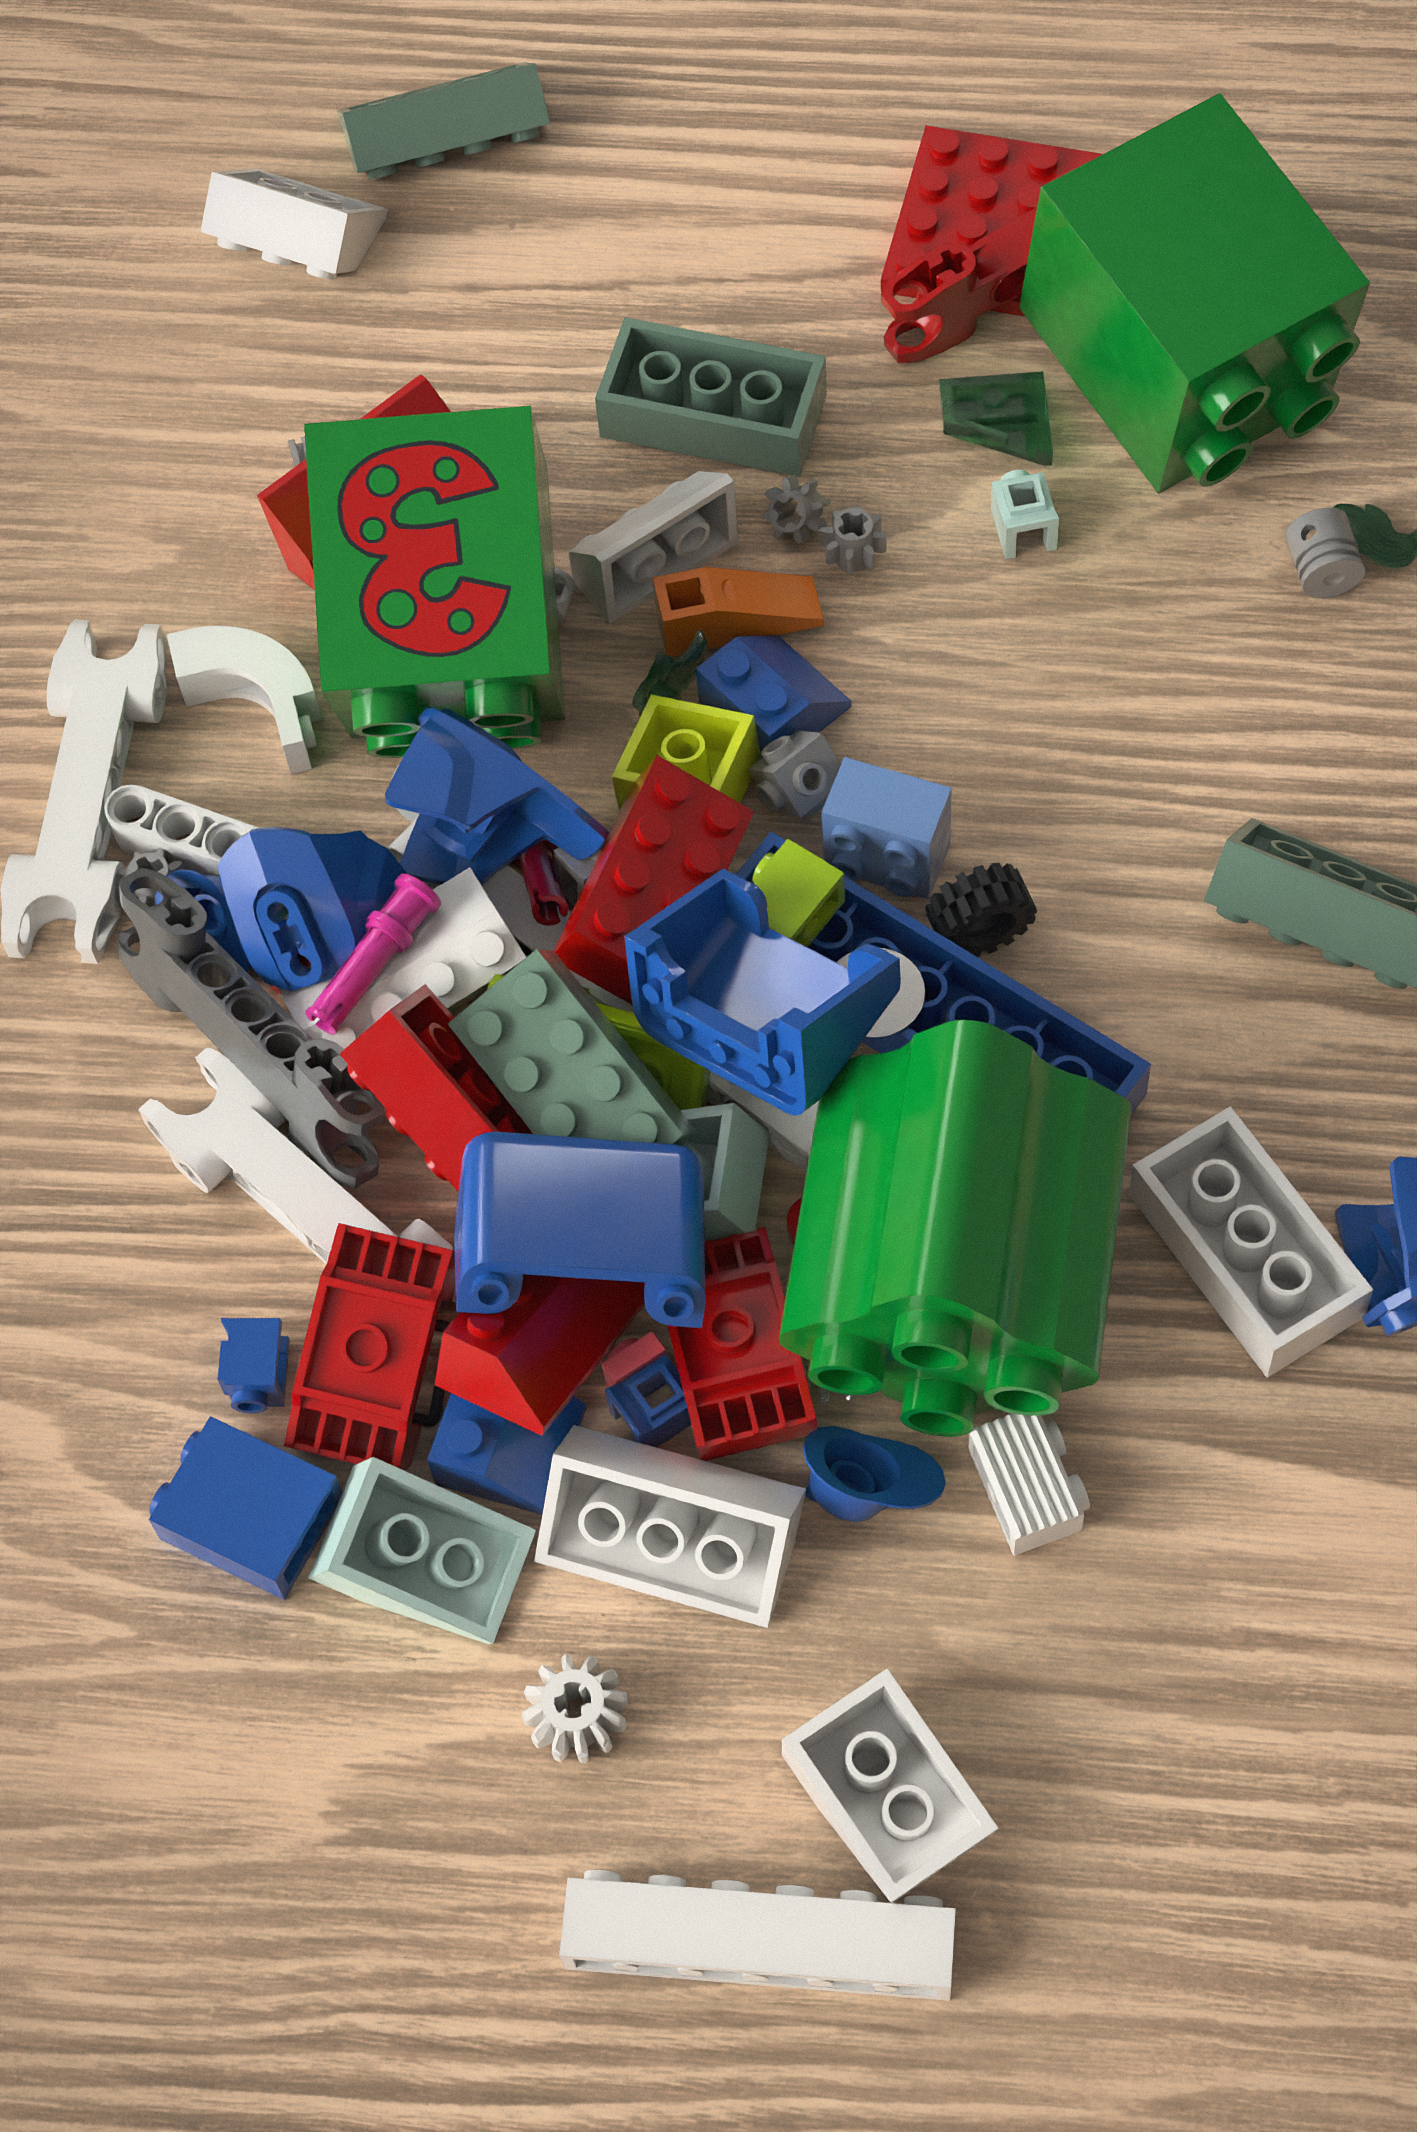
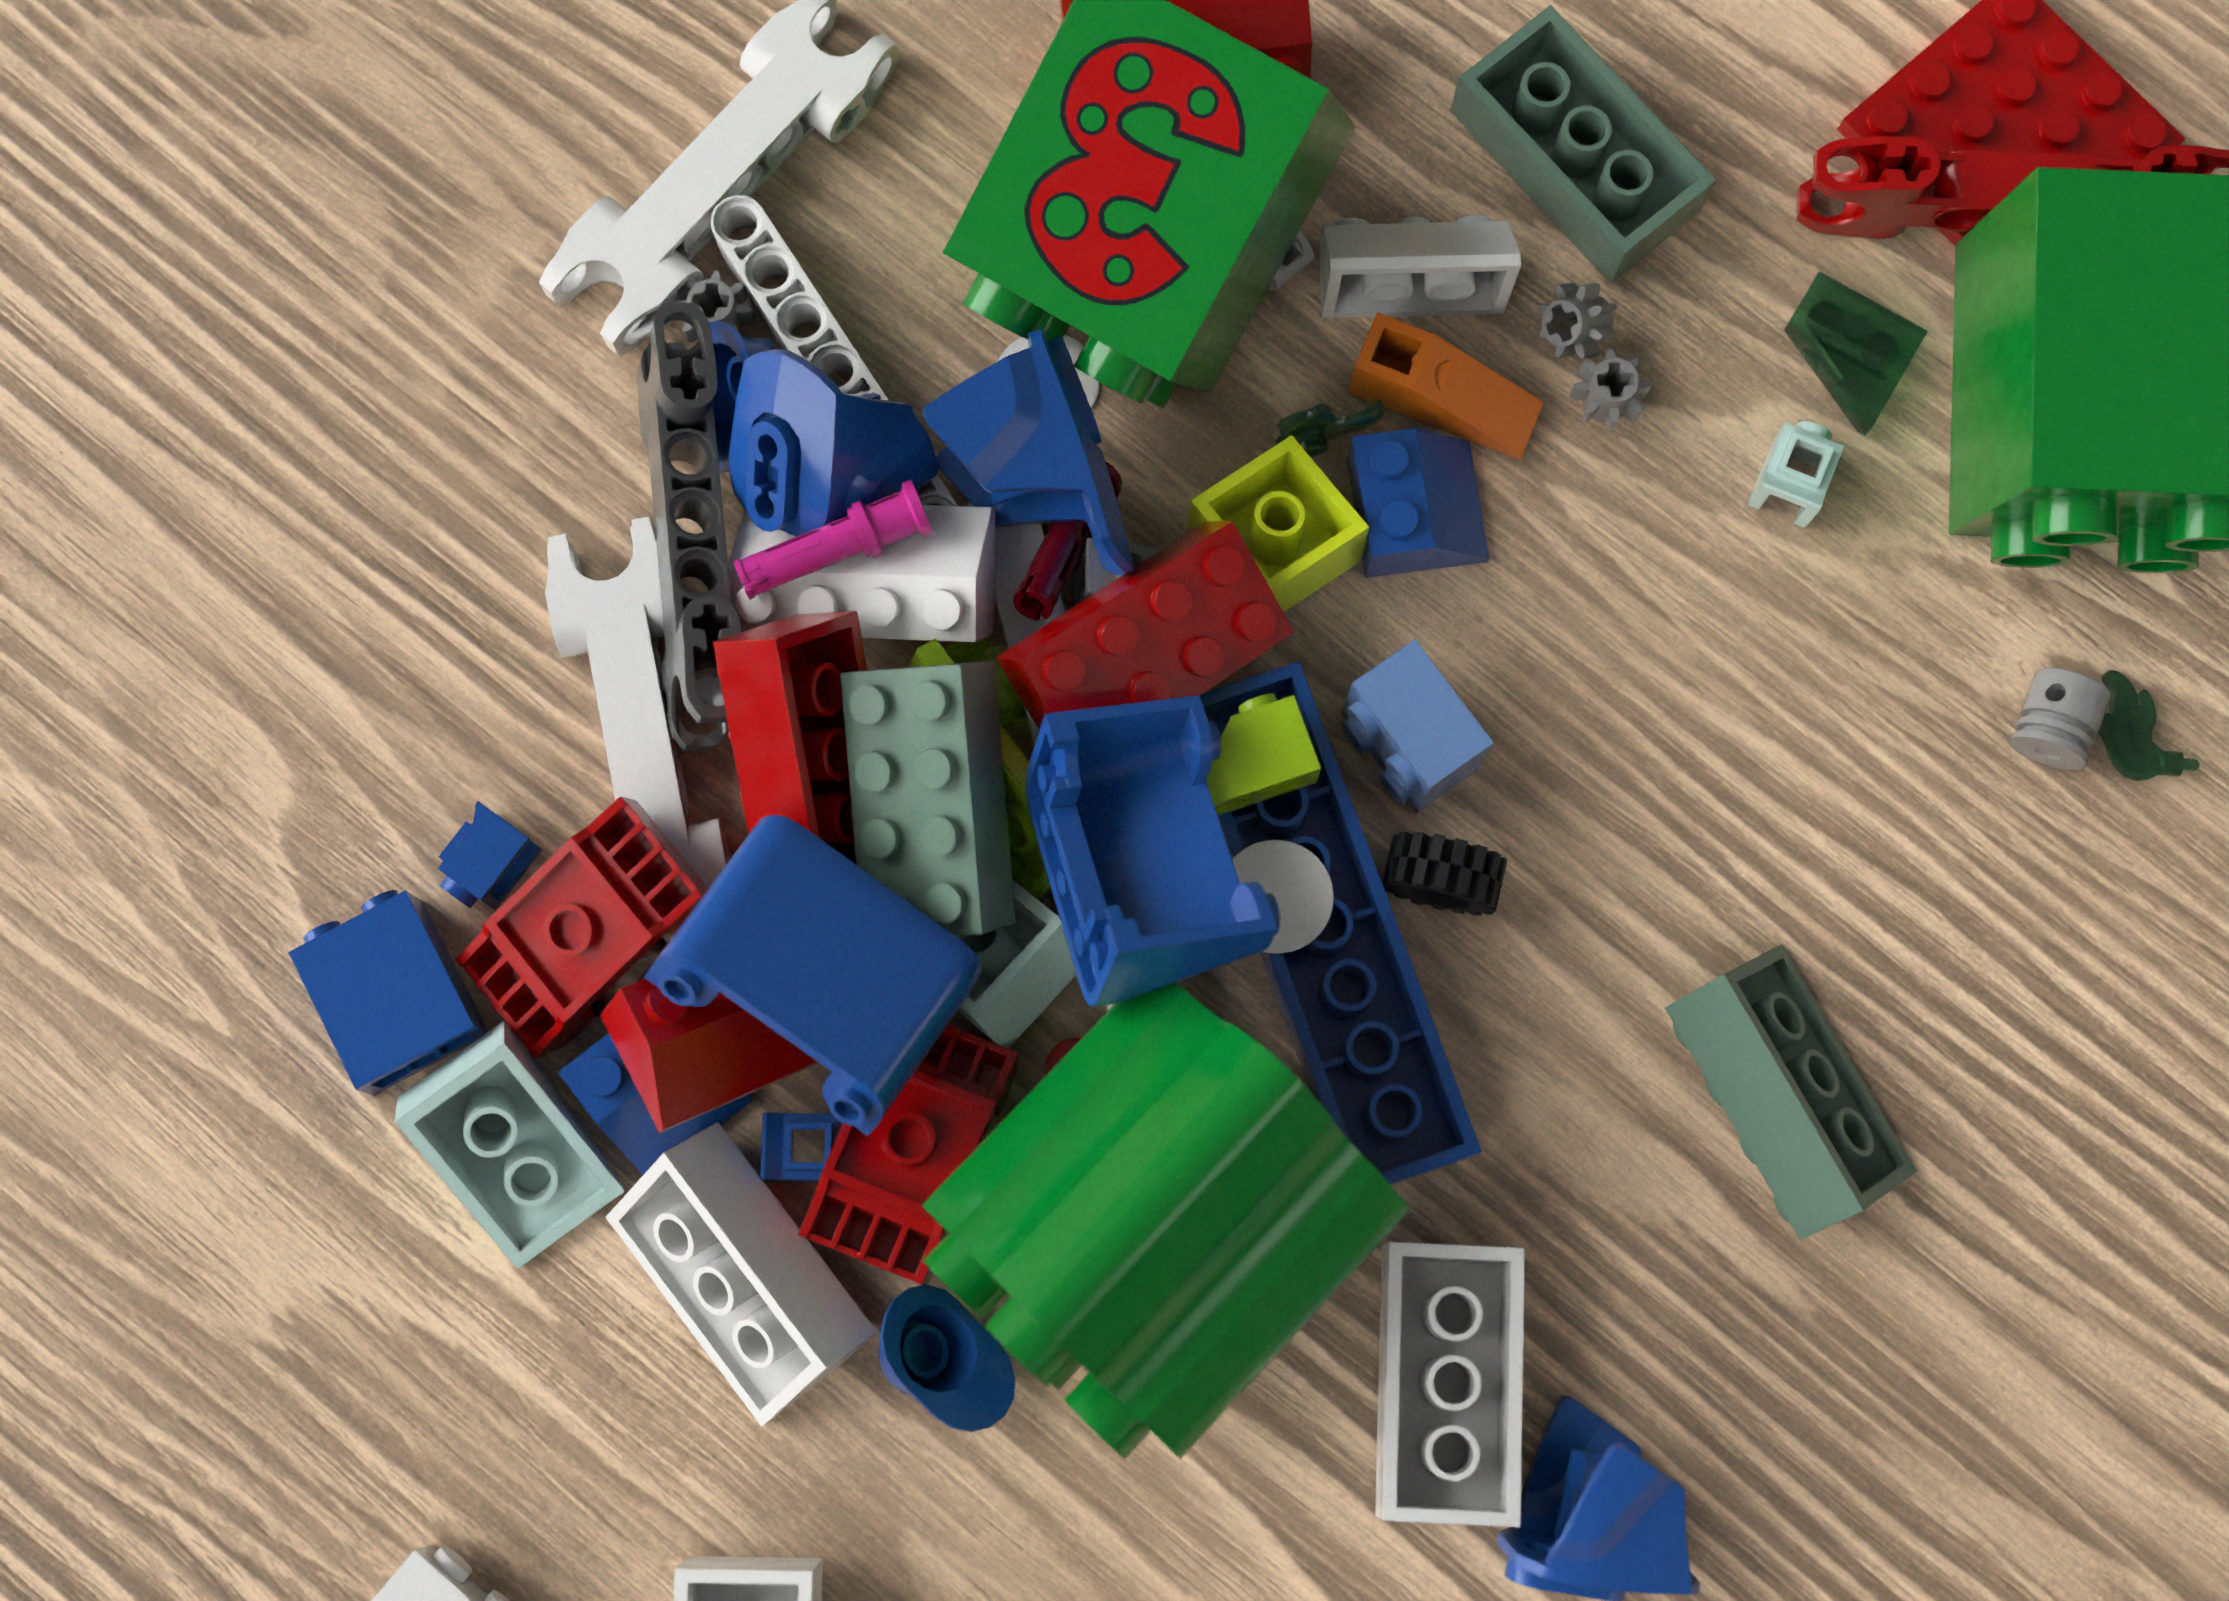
camera: 30 degrees right, 15 degrees up
white arch [167,626,322,774] -> none
white gear [522,1654,629,1764] -> none
coral plate [602,1331,666,1387] -> none
light grey brick [748,730,841,818] -> none
white brick [968,1414,1090,1556] -> none

